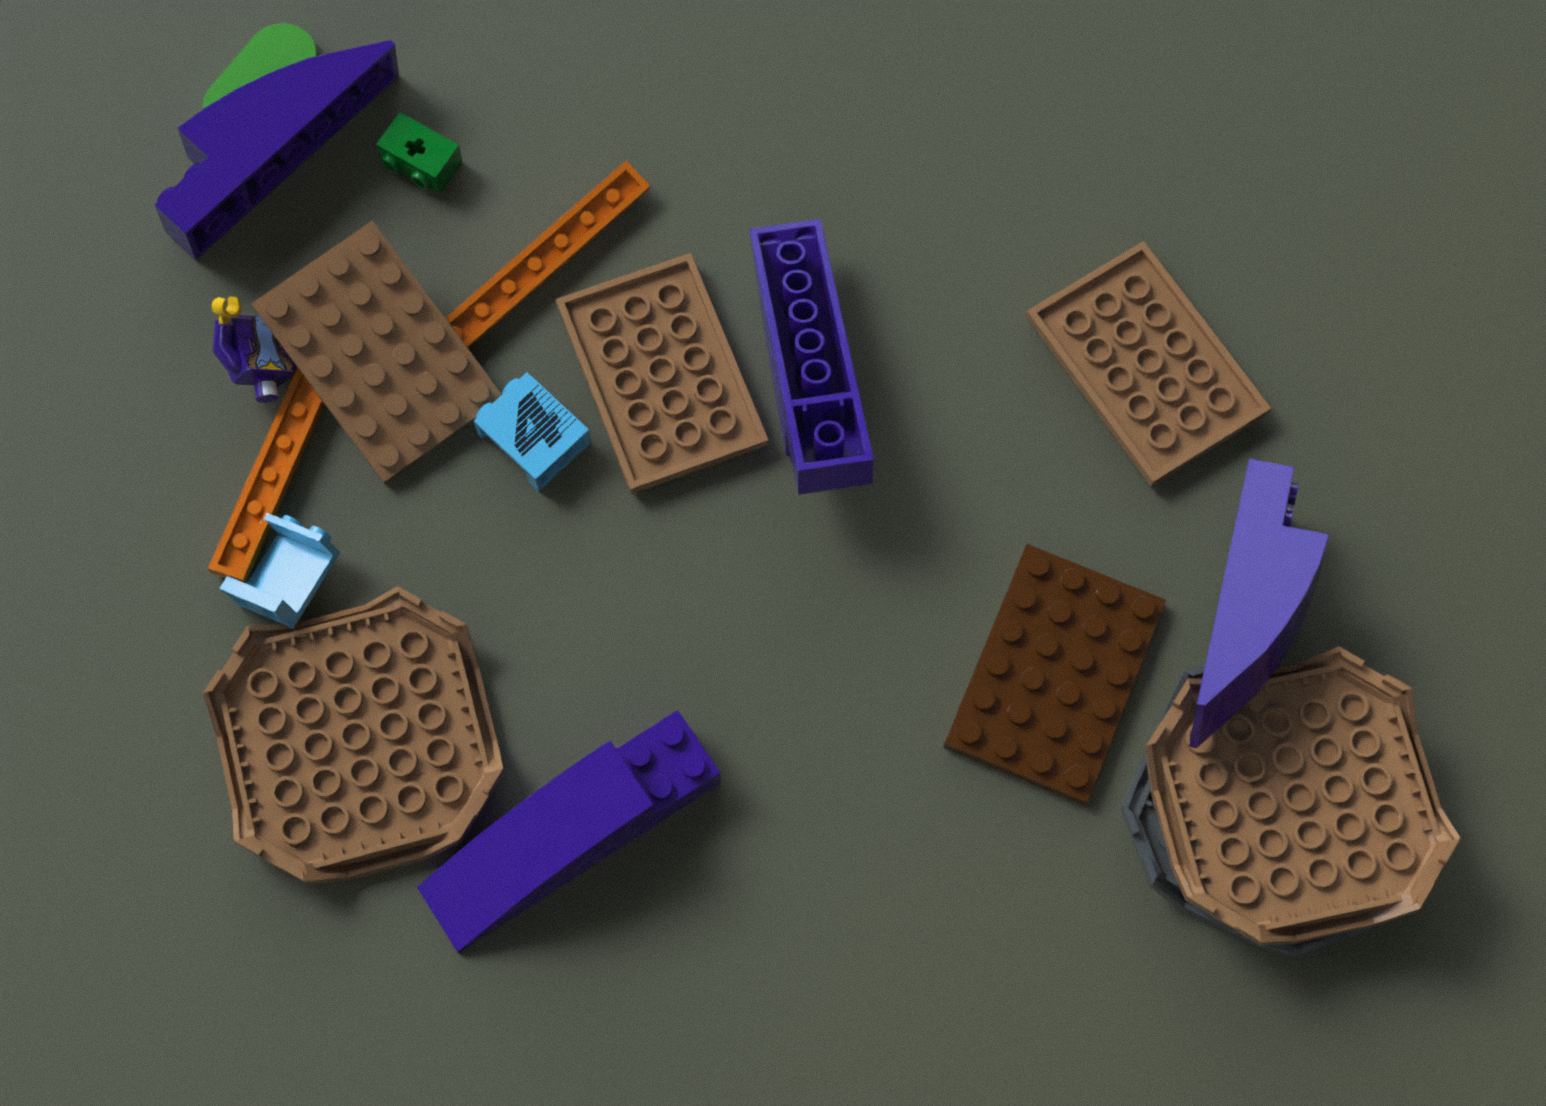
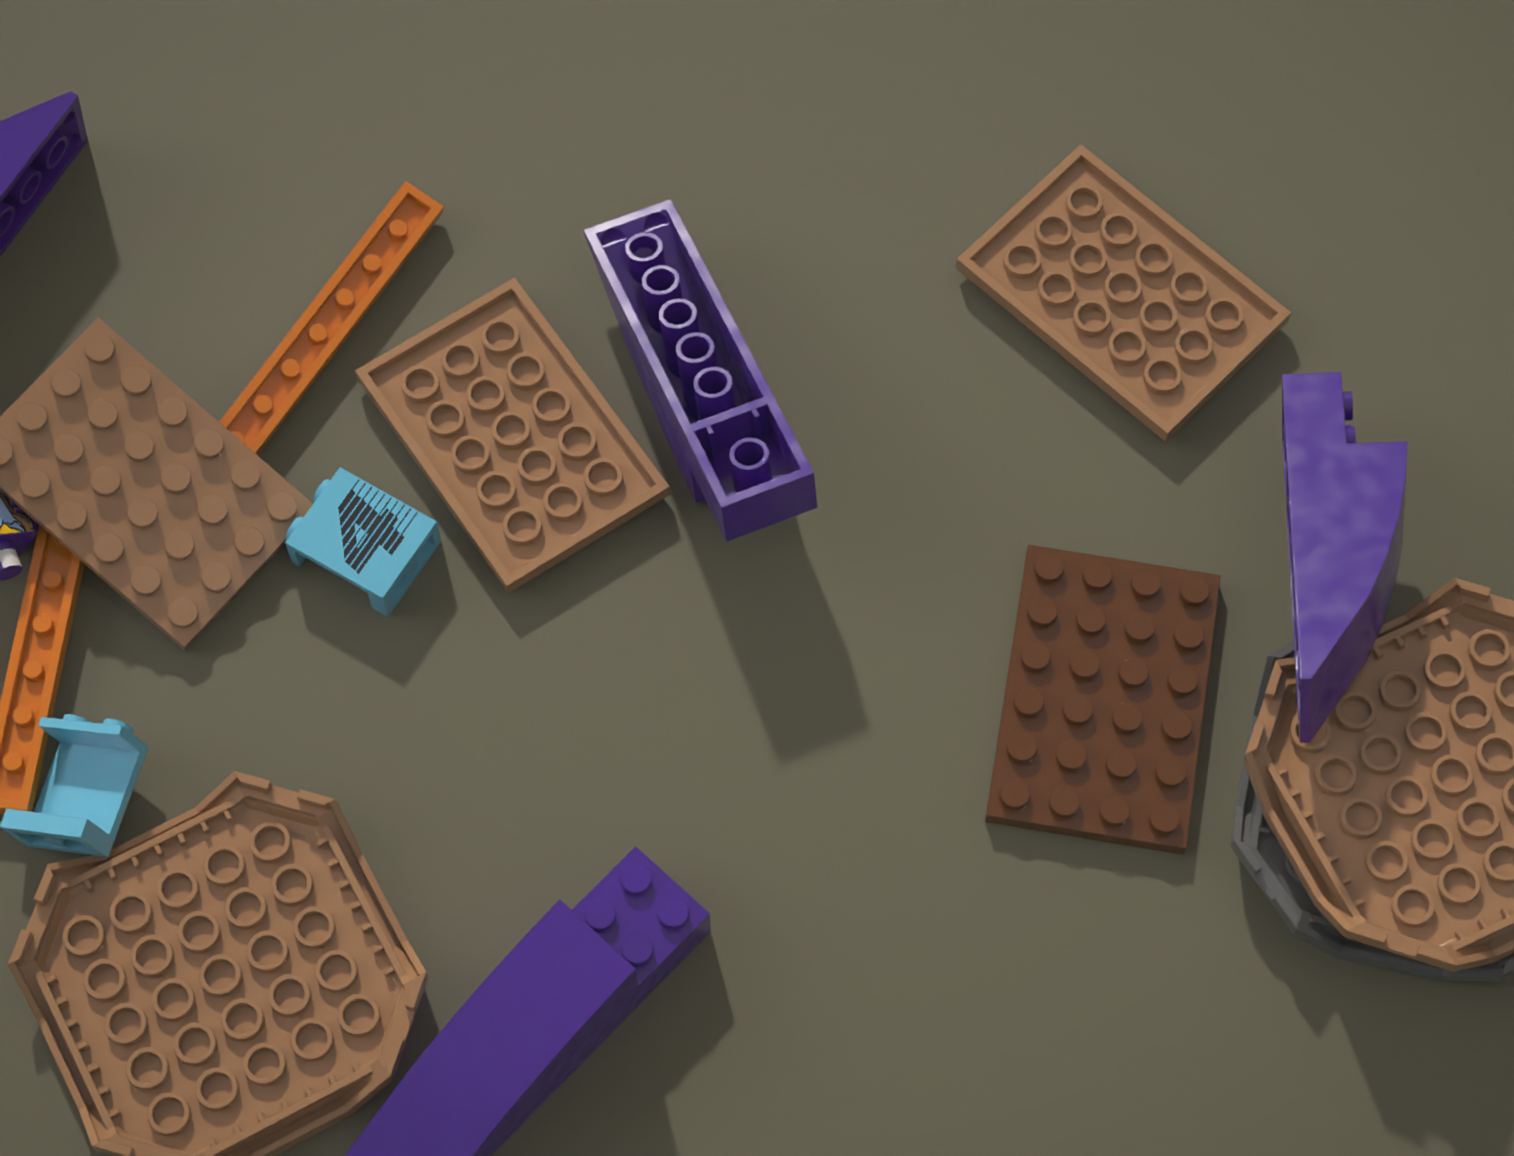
camera: 10 degrees left, 5 degrees down
green brick [376,112,463,194] -> none

